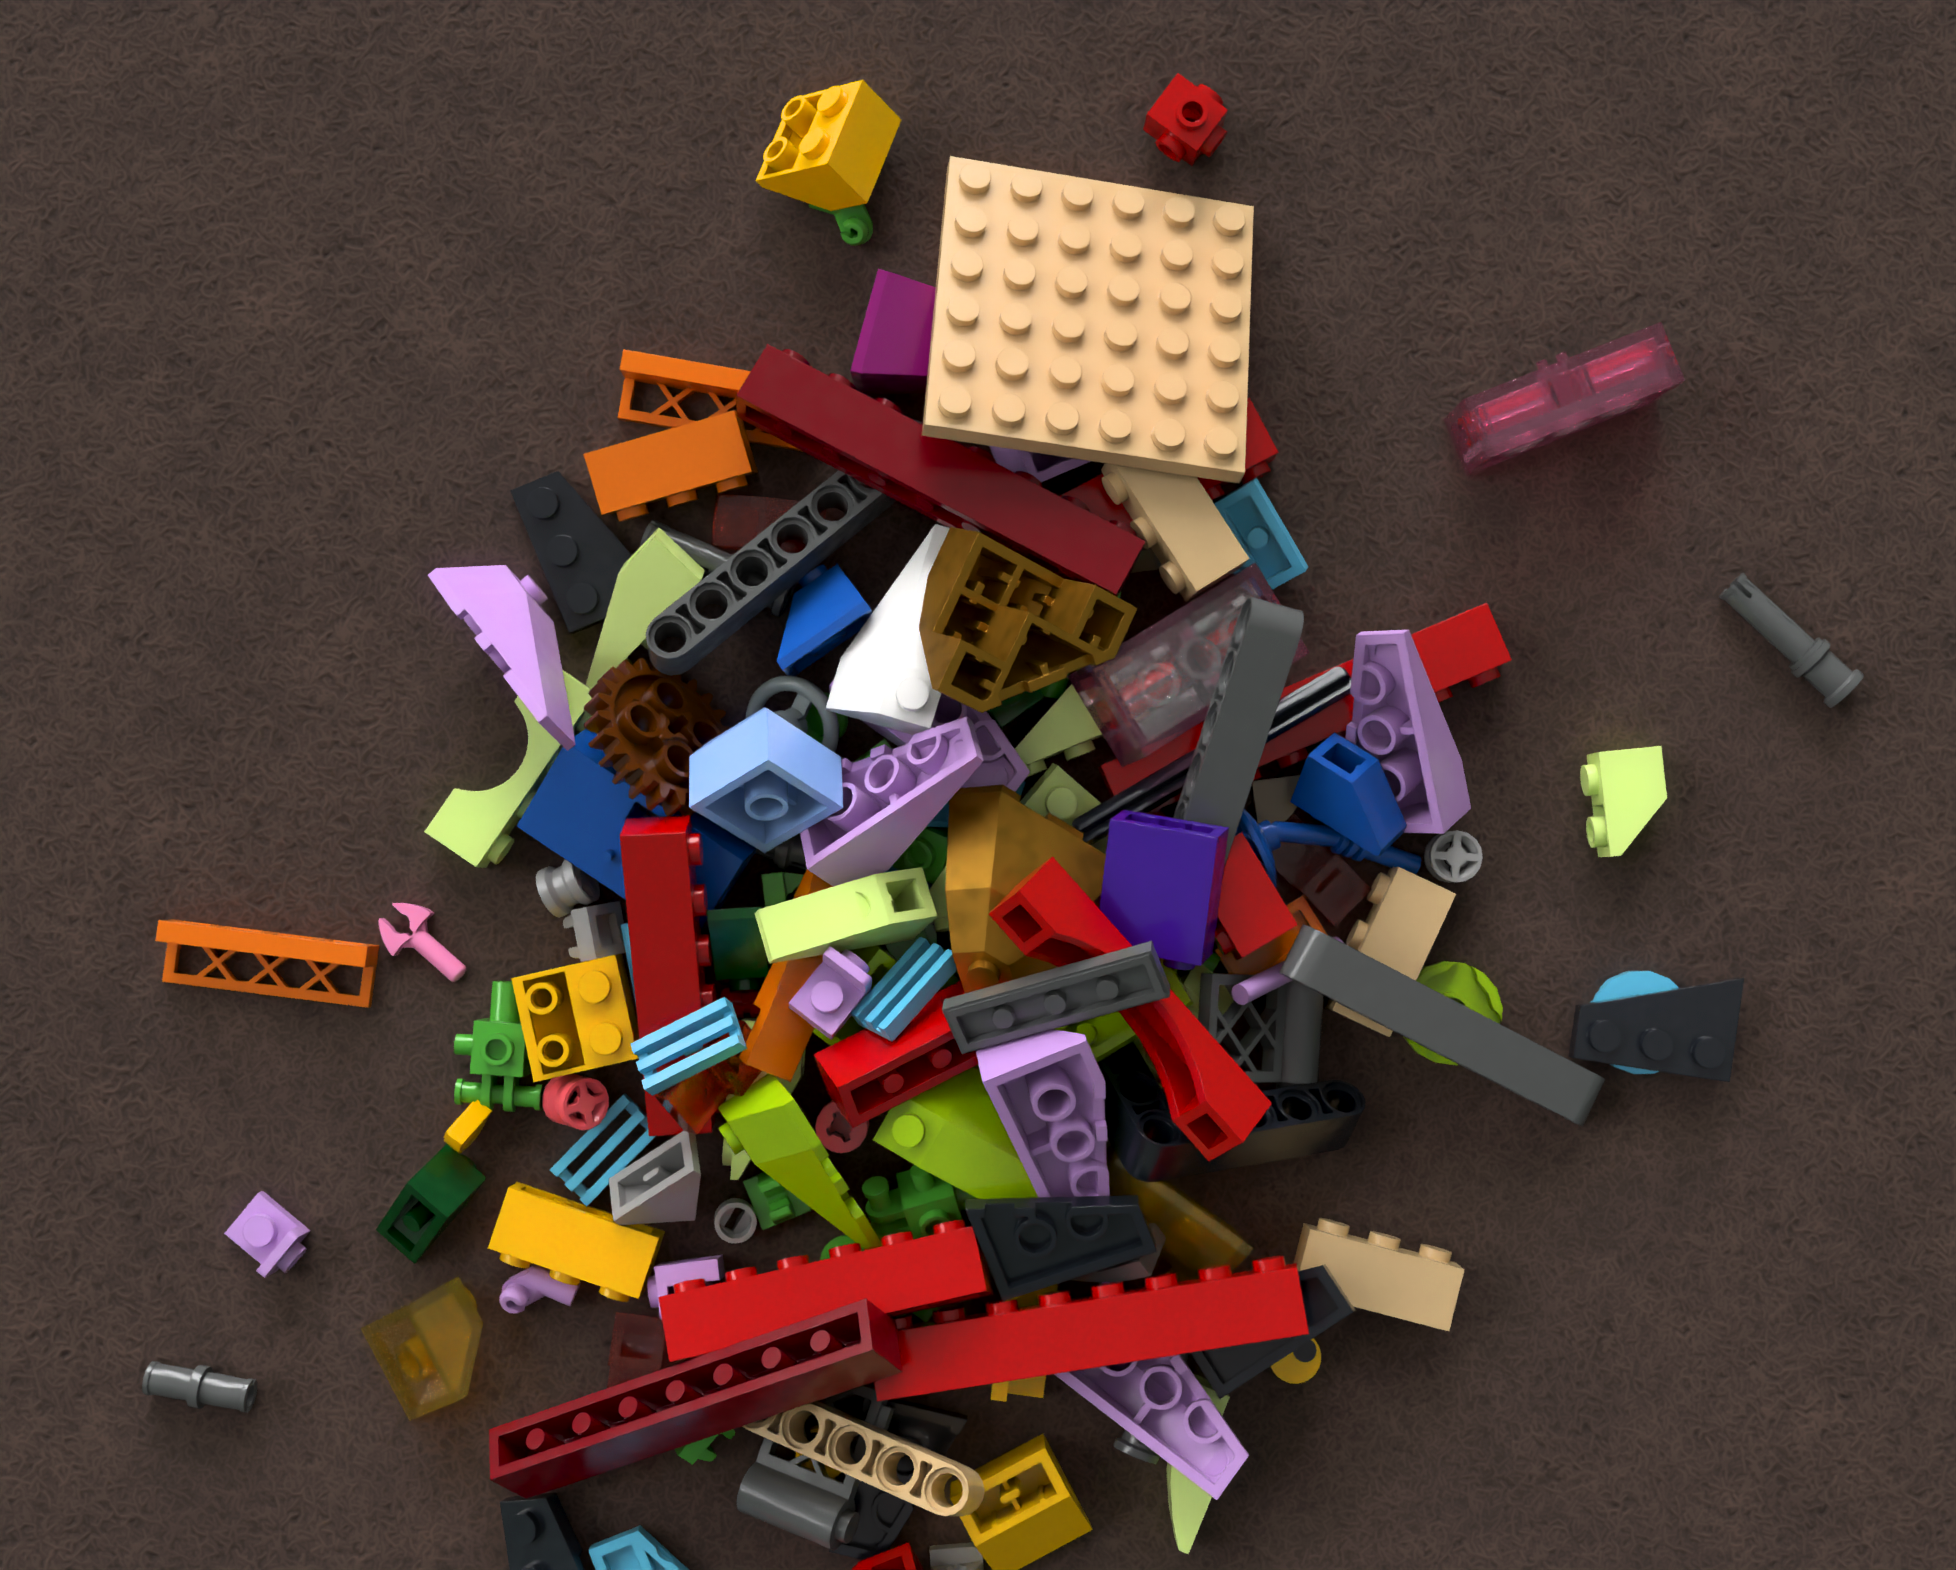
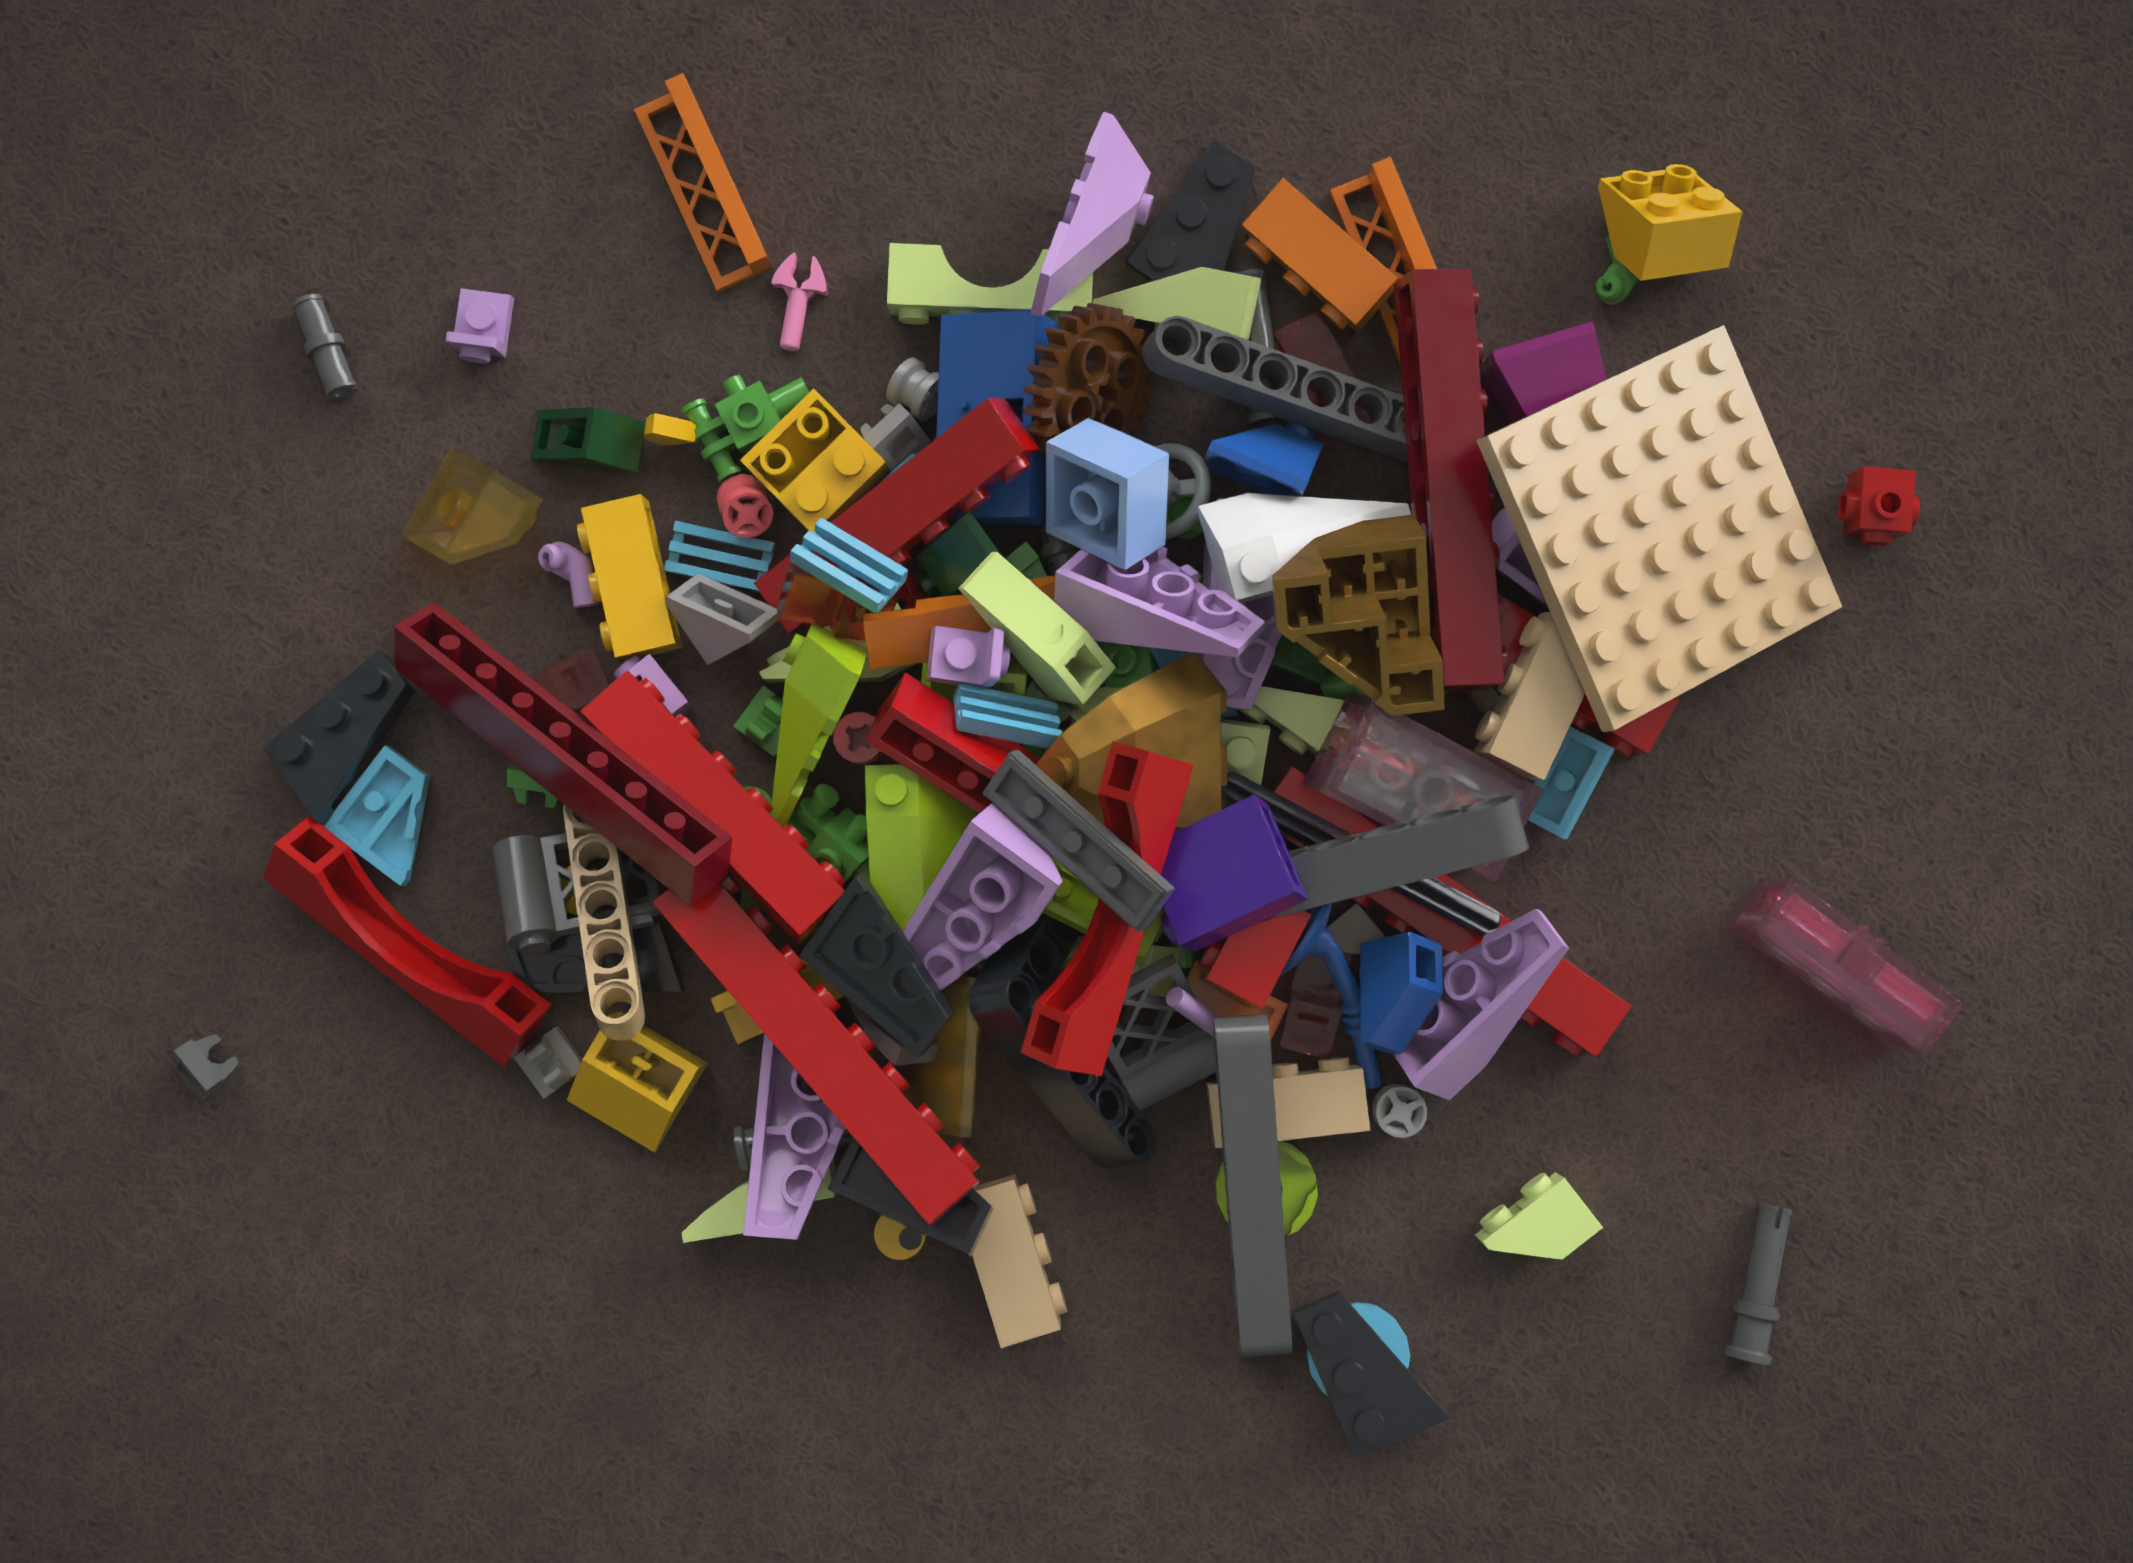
camera: 65 degrees right, 0 degrees up
light grey hinge [714,1198,757,1244] -> none

